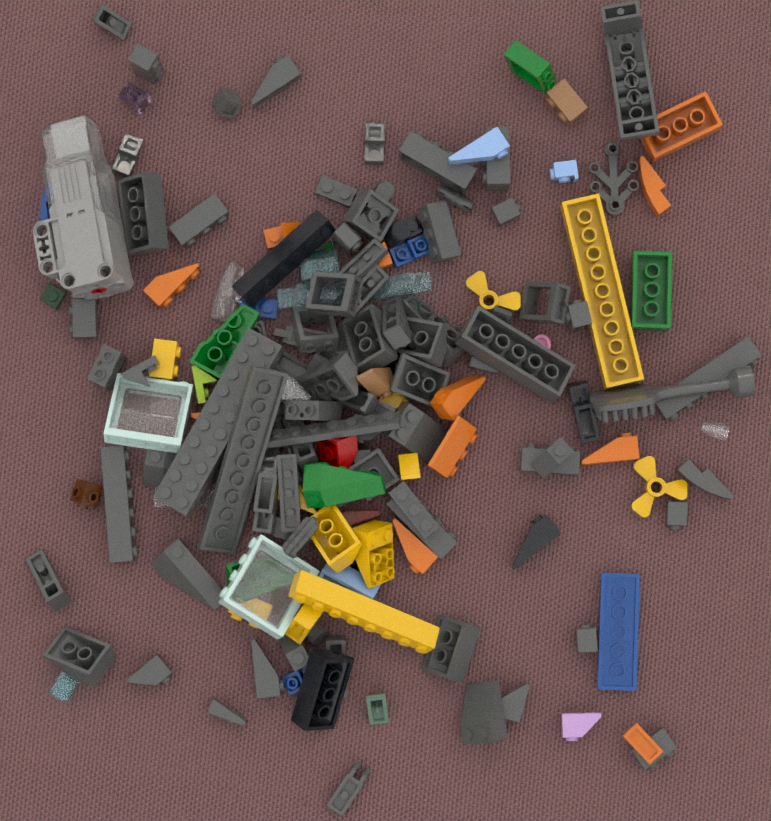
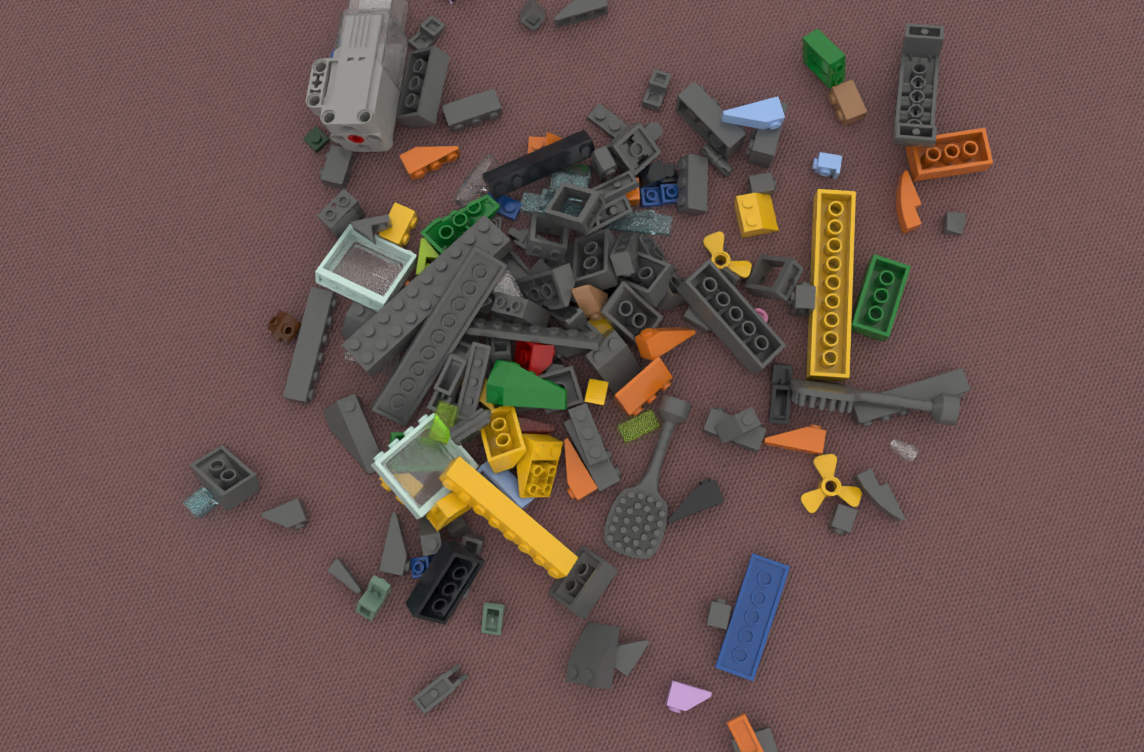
camera: 20 degrees right, 5 degrees down
dark grey slope [26,549,72,611] -> none
dark grey plant [588,142,639,215] -> none
none -> sand green brick [355,575,392,621]
none -> clear neon green tile [427,401,458,445]
none -> dark grey piece [604,395,692,559]
none -> clear neon green tile [617,409,660,444]
none -> yellow slope [734,193,779,238]
none -> dark grey slope [943,212,966,235]

